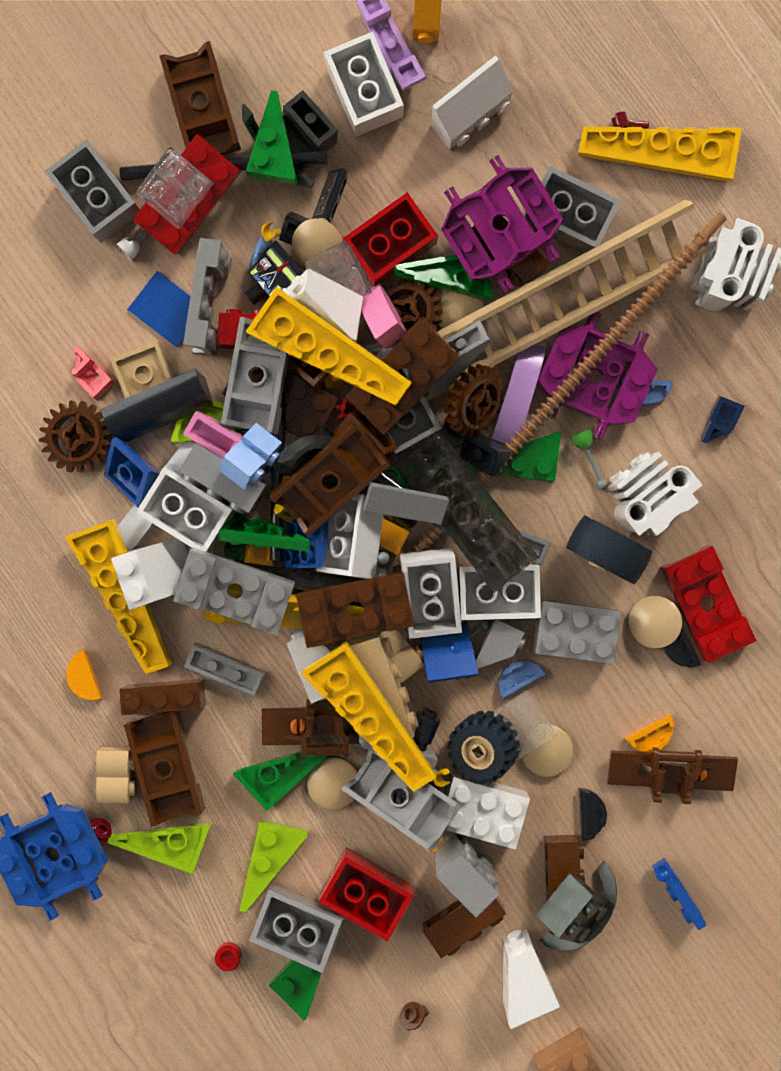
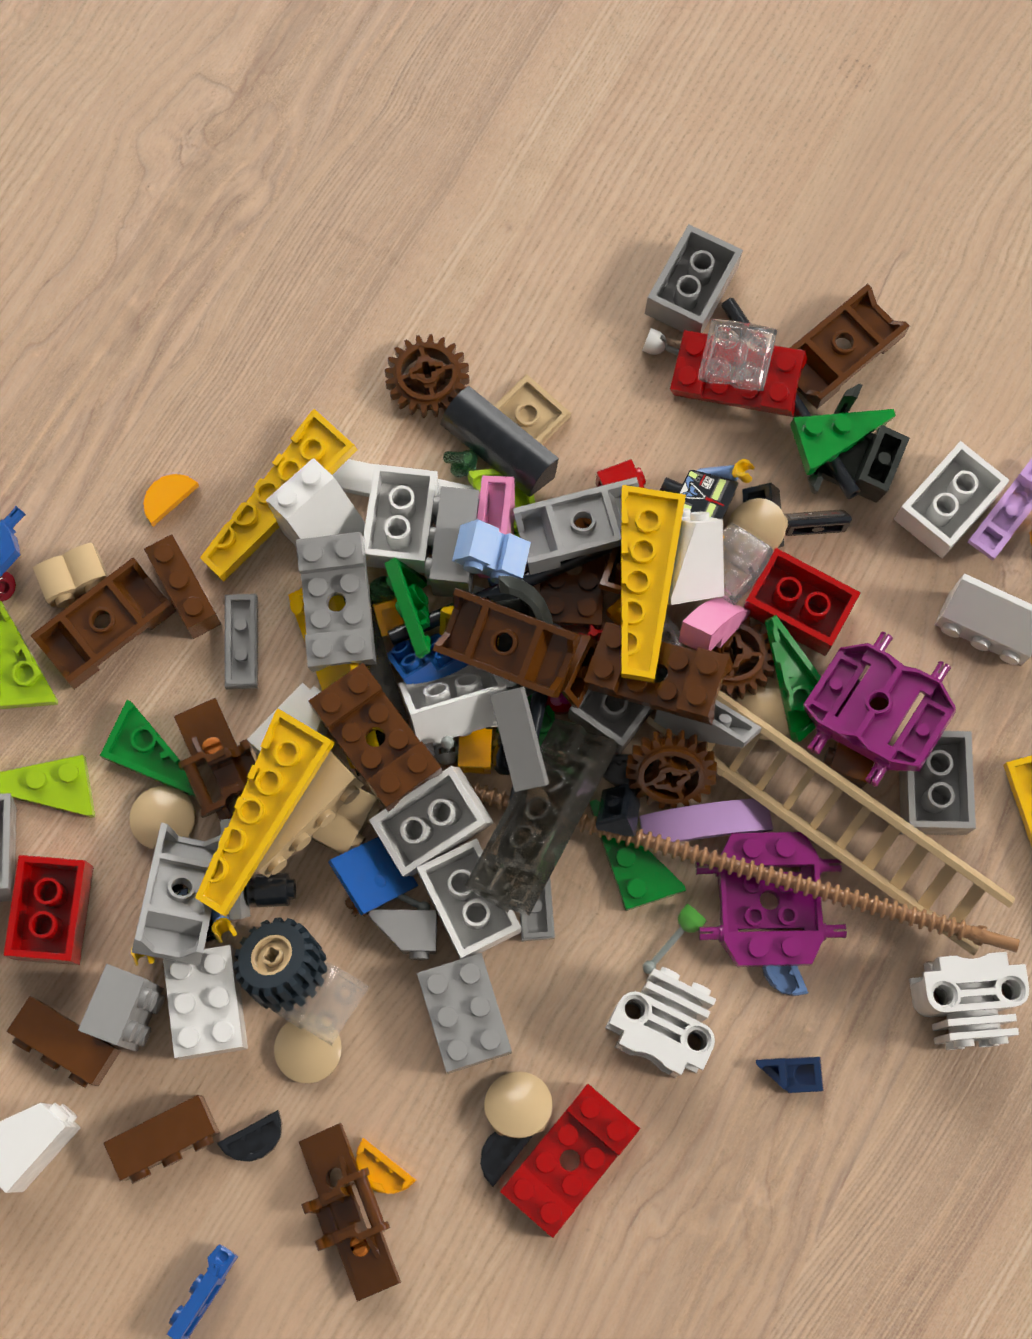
camera: 60 degrees right, 15 degrees down
coral slope [72,345,115,401] -> none
blue slope [103,437,160,508] -> none
blue piece [127,271,191,347] -> none
light grey piece [183,238,232,356] -> none
medium blue tile [498,660,547,699] -> none
pearl dark grey piece [536,861,617,951] -> none
black wheel [566,515,653,585] -> none
none -> clear green plate [443,450,478,478]

